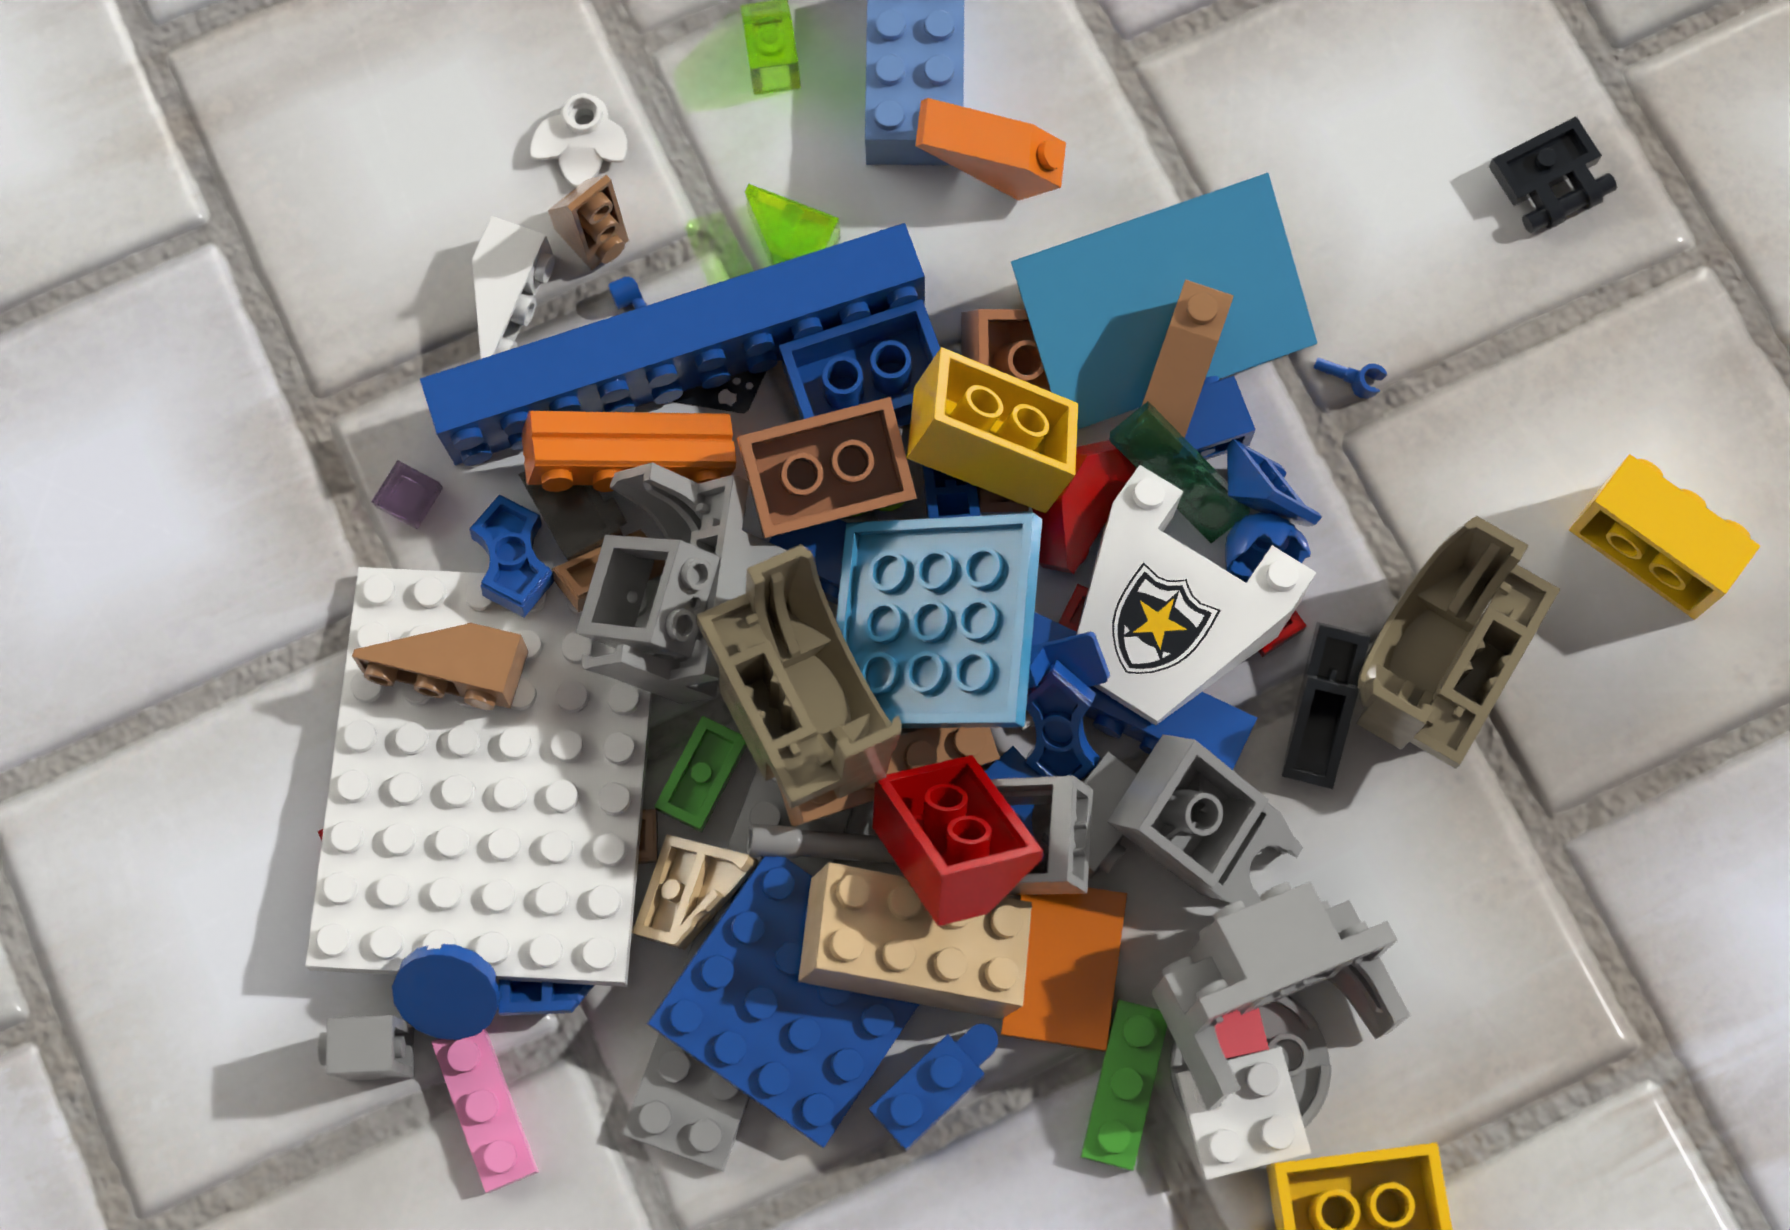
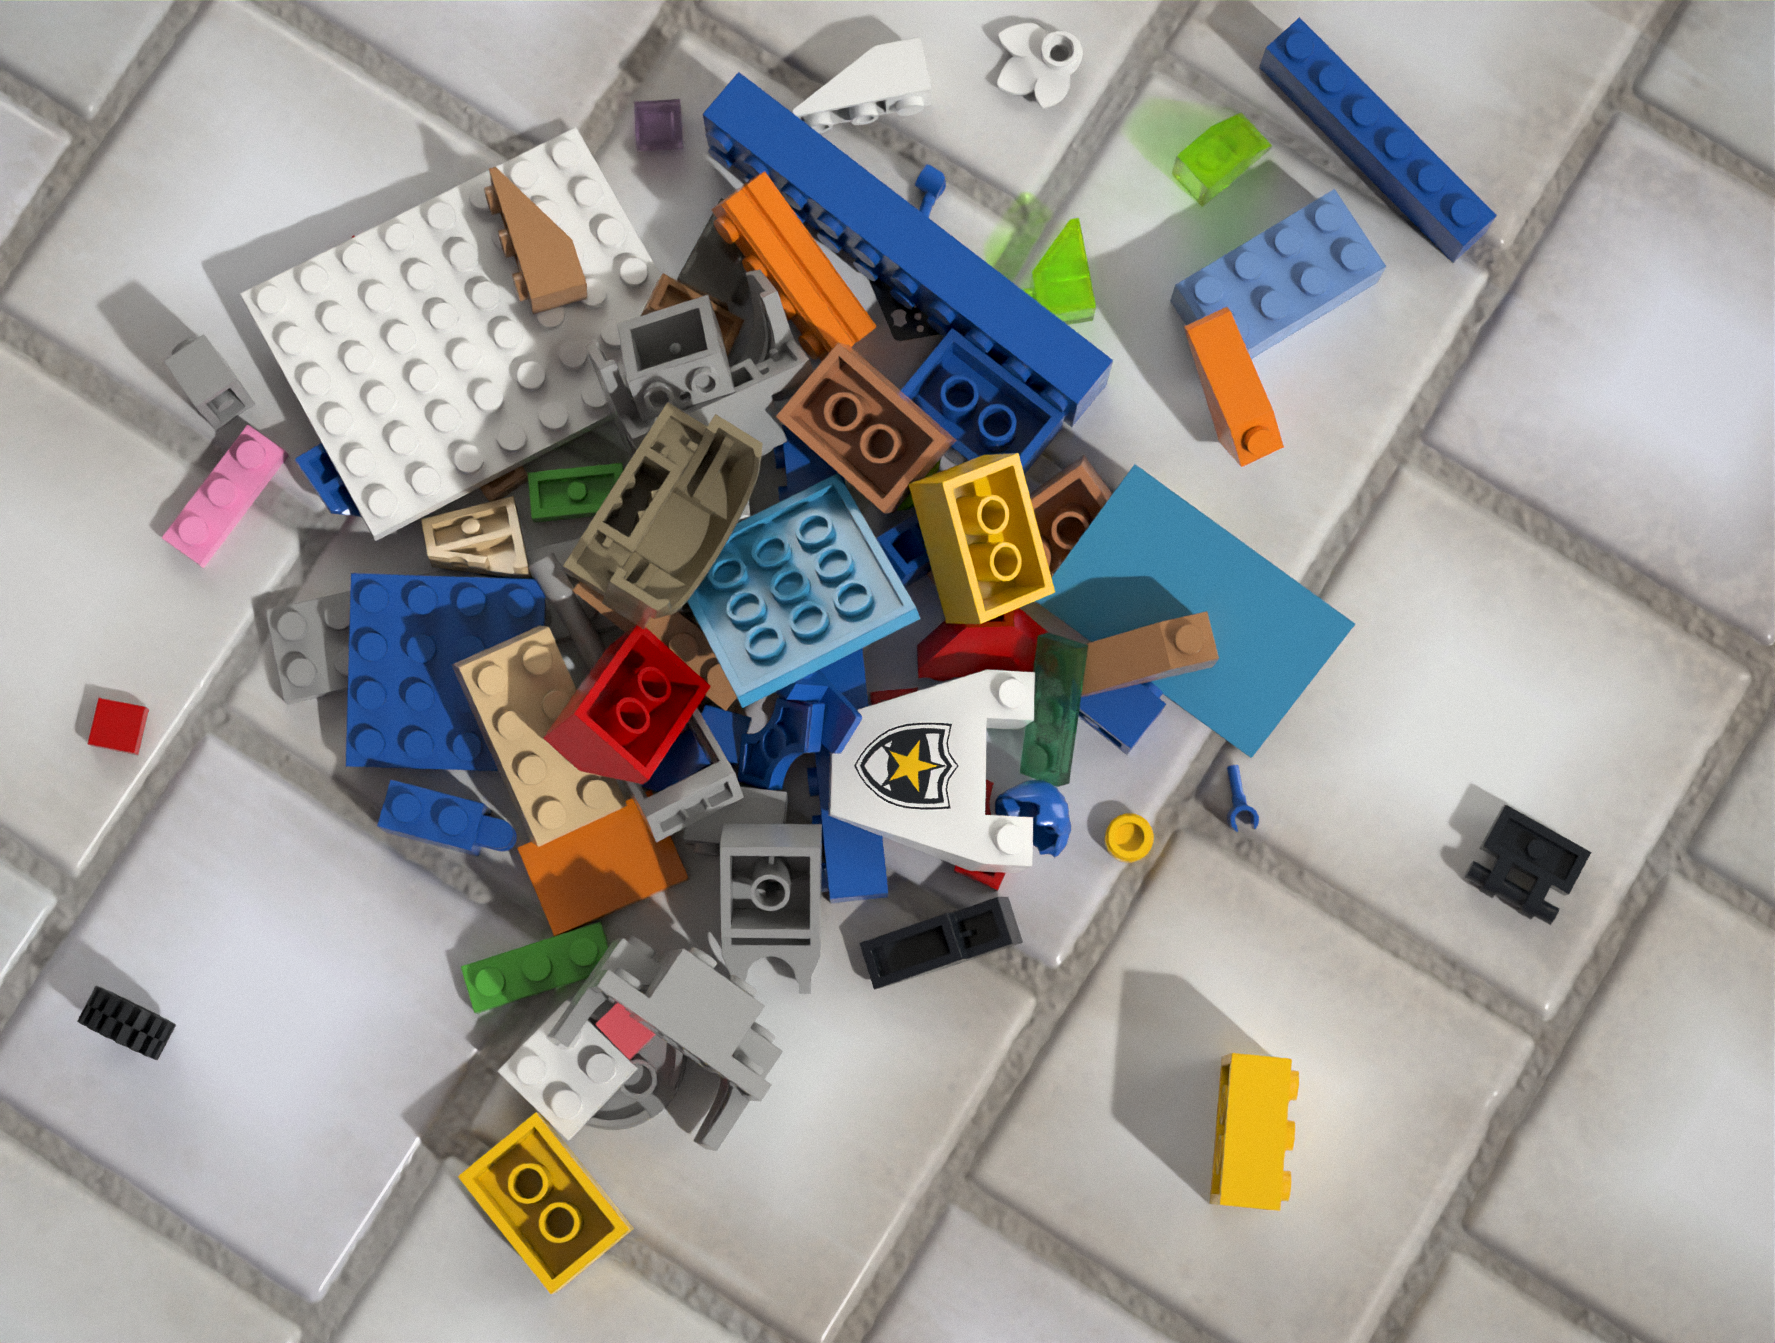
camera: 55 degrees right, 5 degrees up
blue tile [392,944,501,1040] -> none
blue tile [469,494,554,618] -> none
medium nougat slope [548,175,629,271] -> none
blue slope [1227,439,1322,527] -> none
dark tan piece [1356,516,1560,769] -> none
none -> yellow tile [1104,813,1154,863]

